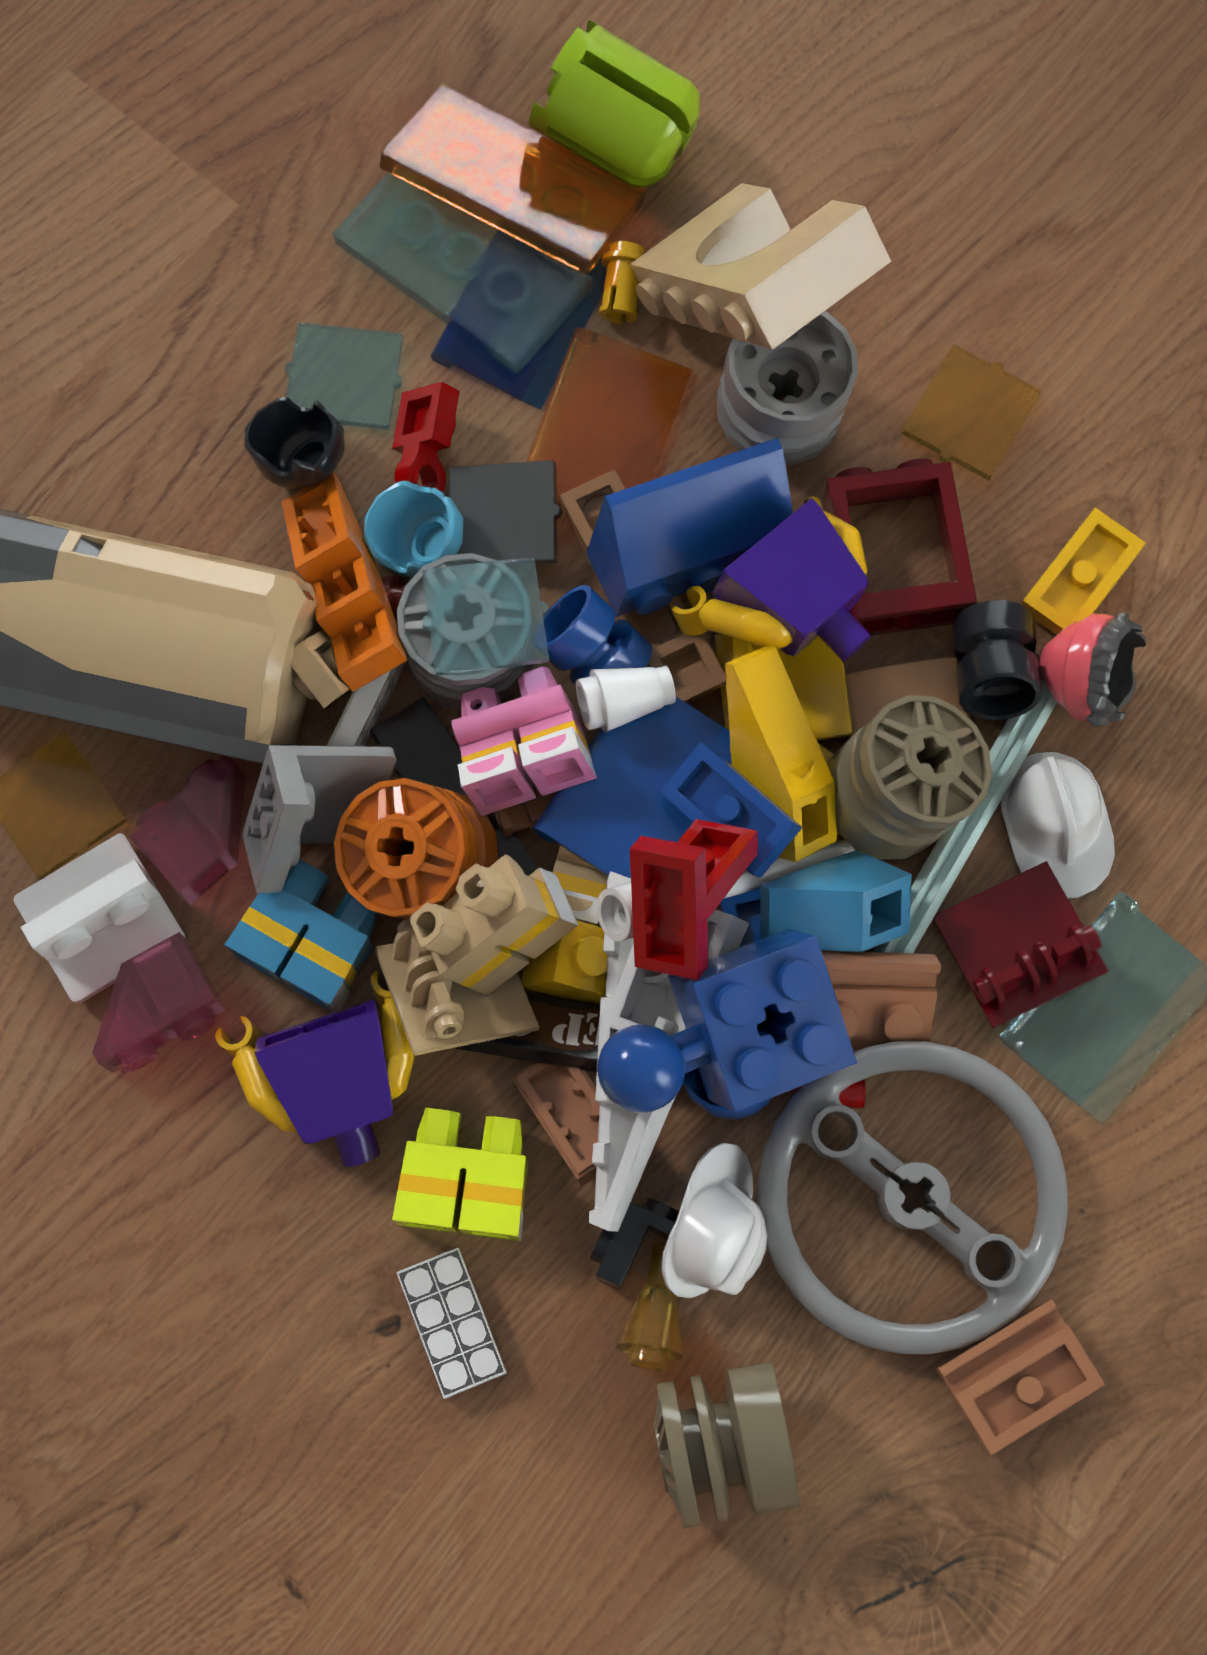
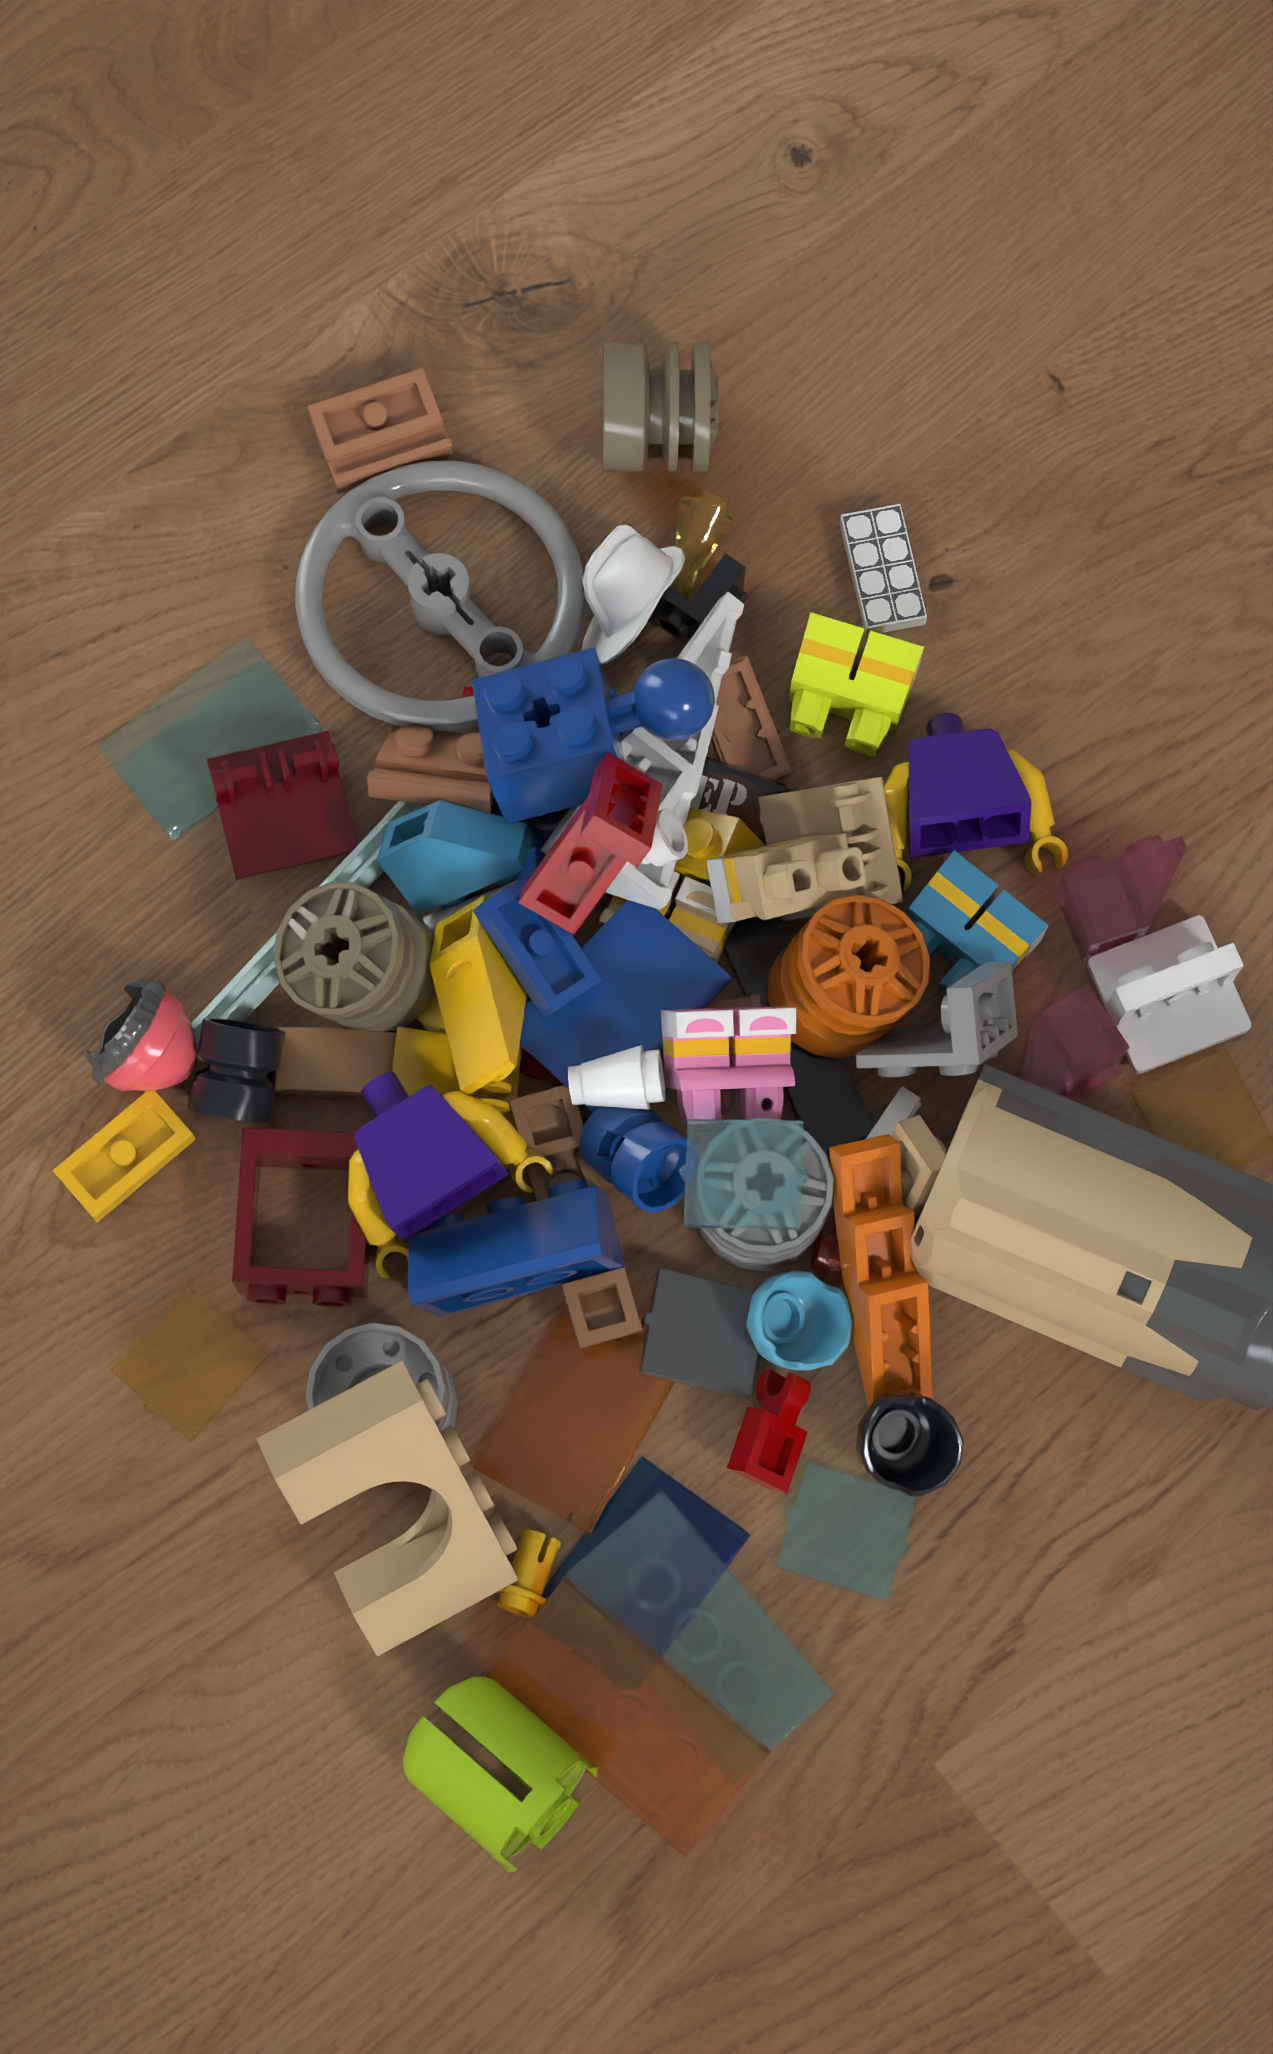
camera: 175 degrees left, 0 degrees up
white piece [1000,752,1115,898] -> none

